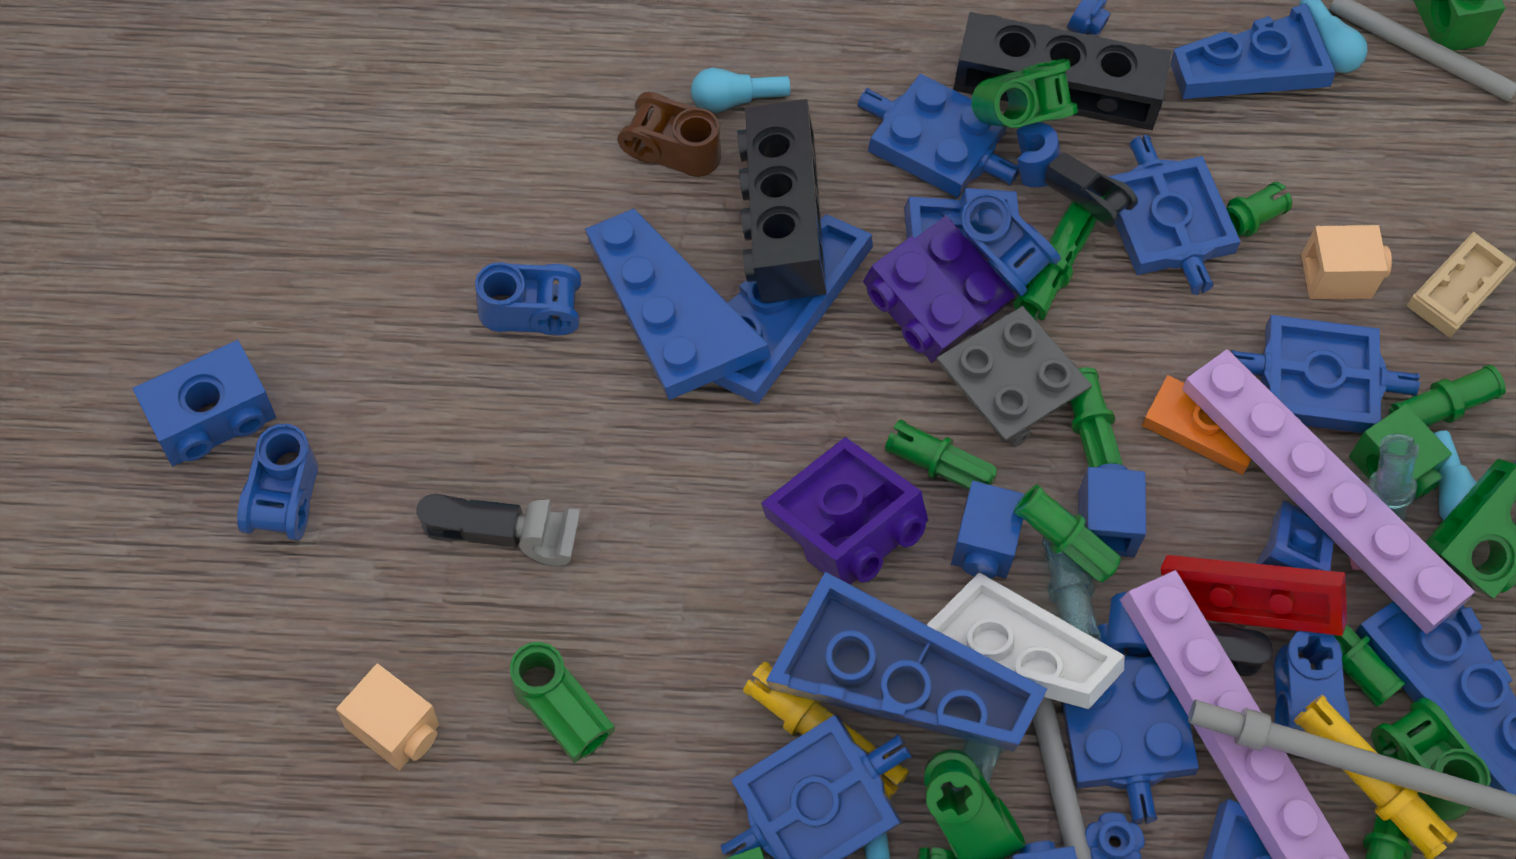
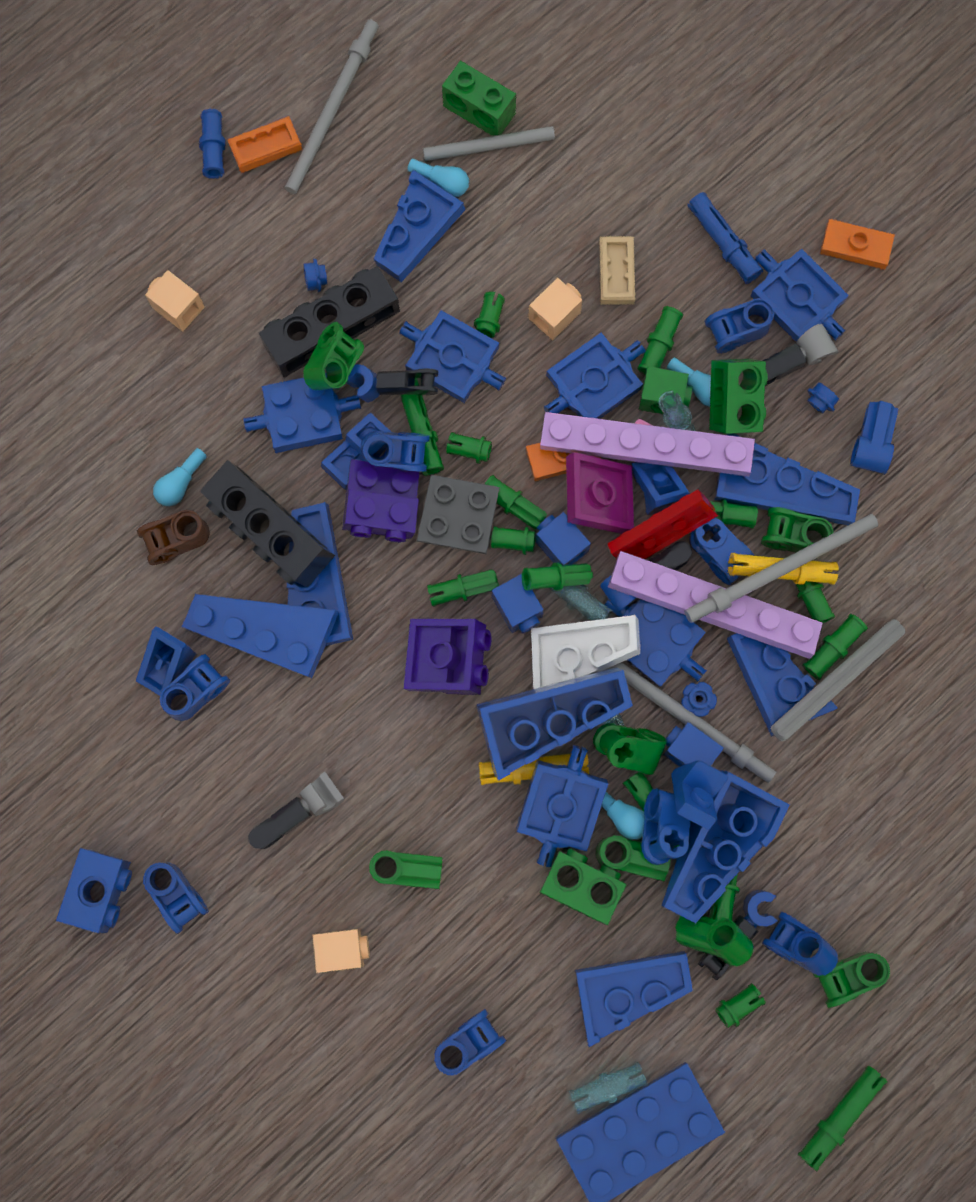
camera: 40 degrees left, 15 degrees up
none -> blue slope [136,626,196,696]
none -> green pin [446,432,492,464]
none -> green pin [491,526,536,555]
none -> magenta plate [566,452,634,534]

